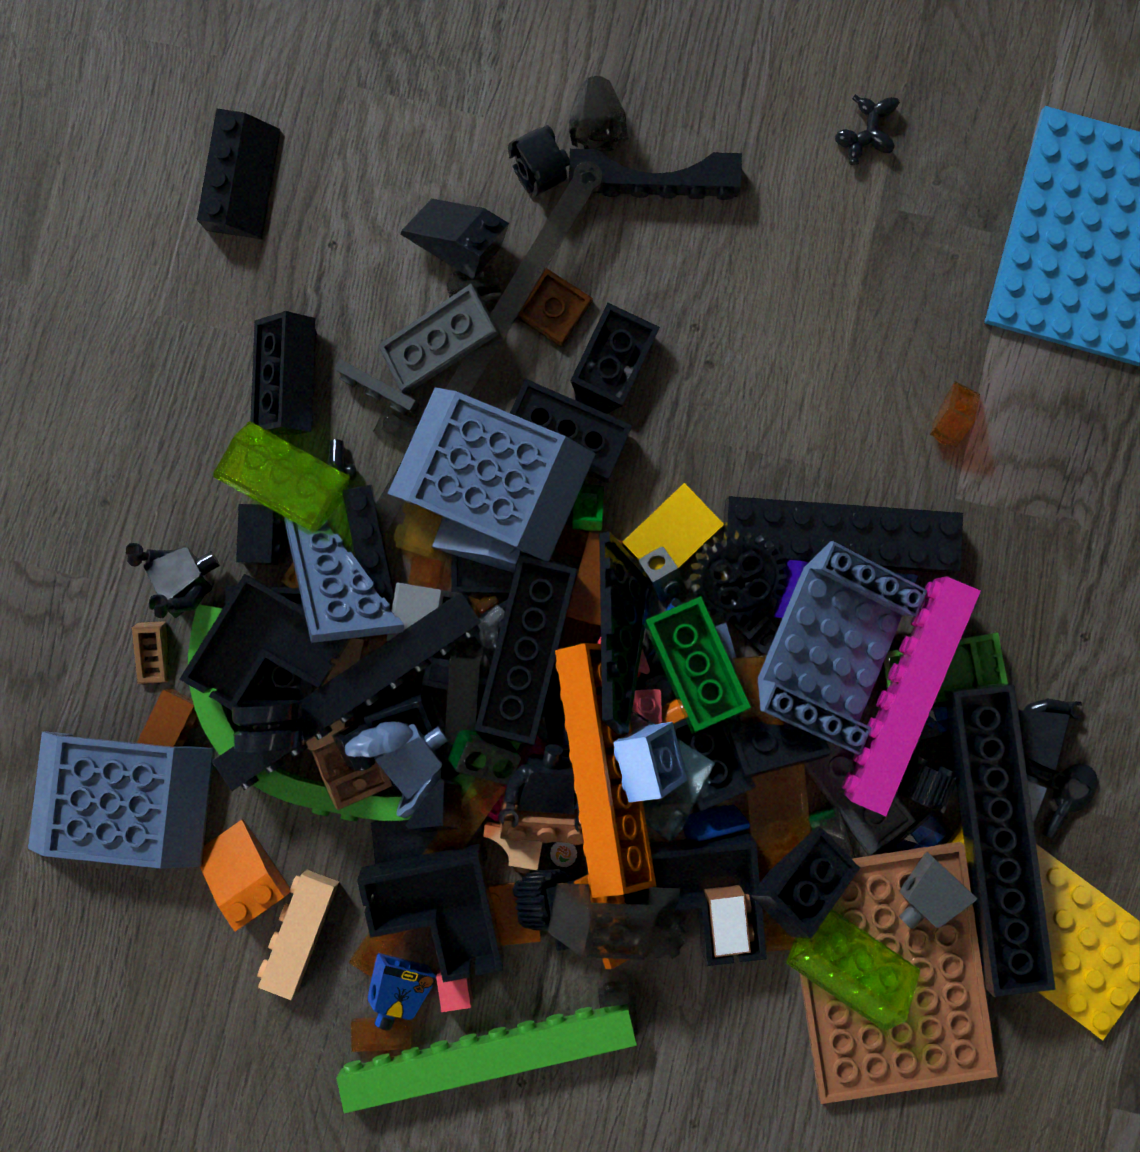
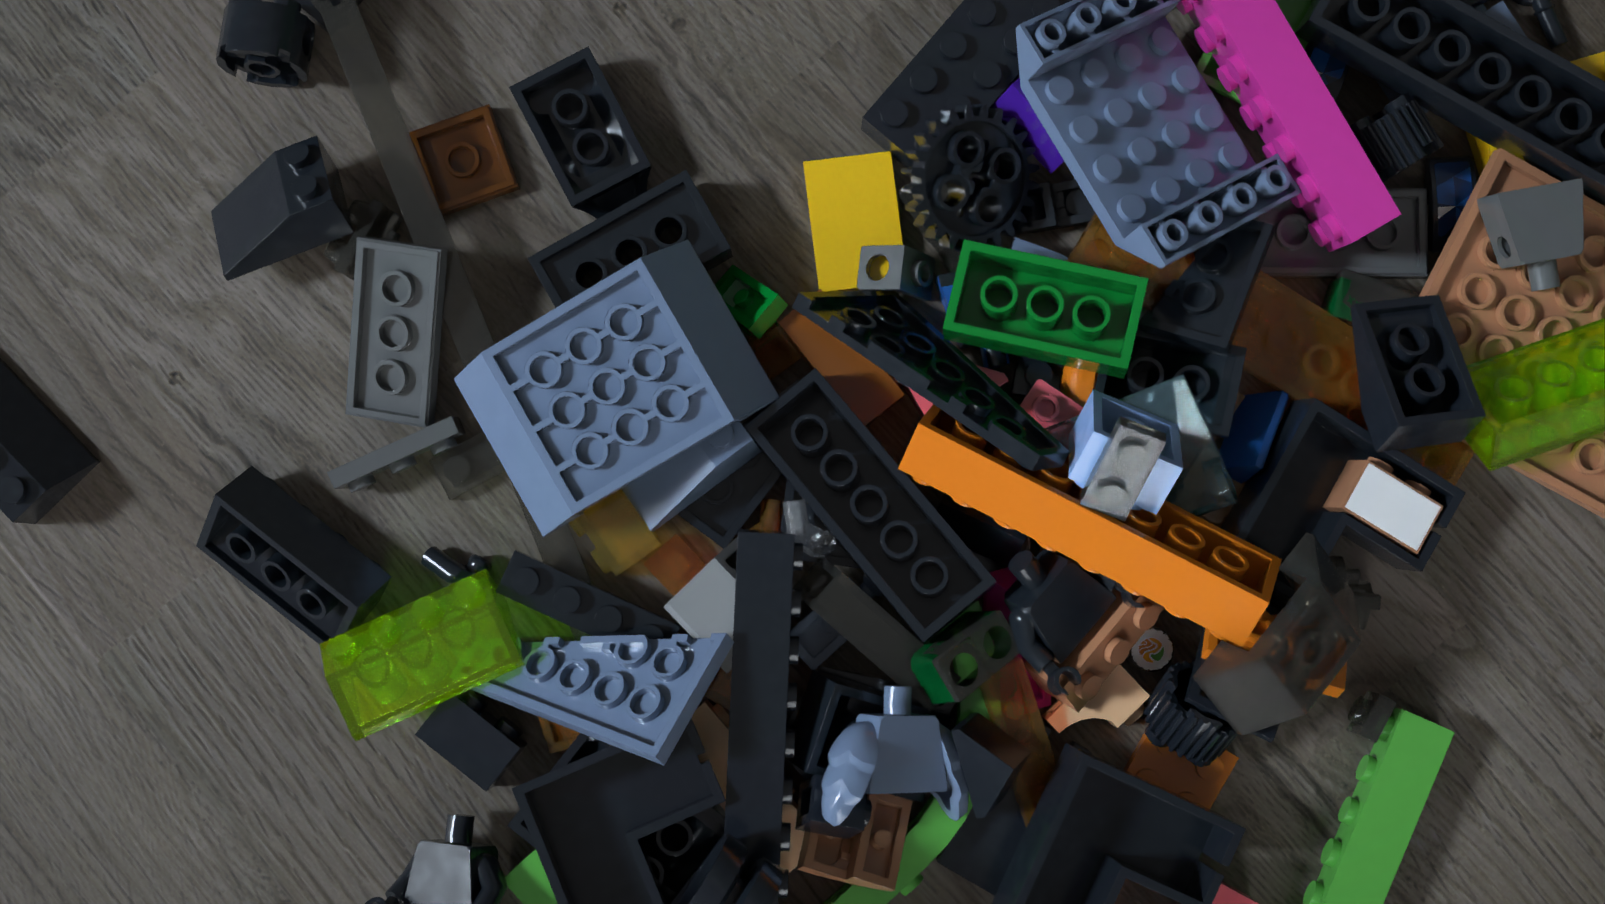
camera: 50 degrees left, 0 degrees up
none -> clear smoke plate [1080,416,1166,522]

